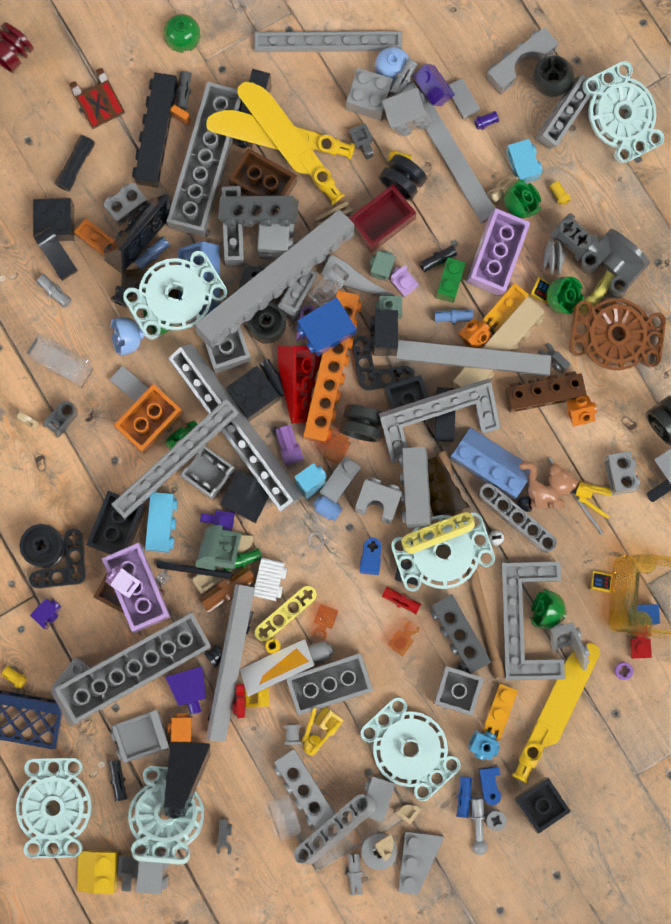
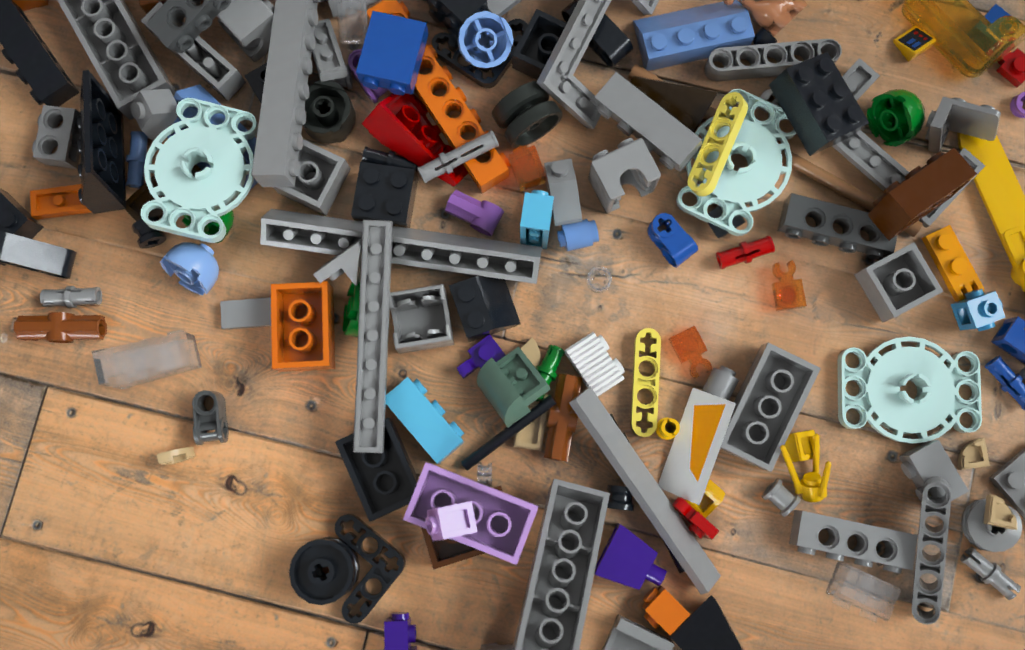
camera: 40 degrees left, 0 degrees up
none -> dark orange piece [14,312,107,343]
none -> light grey slope [130,89,178,141]
none -> light grey slope [313,238,362,285]
none -> light grey pin [417,130,499,183]
none -> light blue cylinder [457,11,513,69]
none -> black brick [769,51,869,156]
none -> reddish brown brick [868,148,977,241]

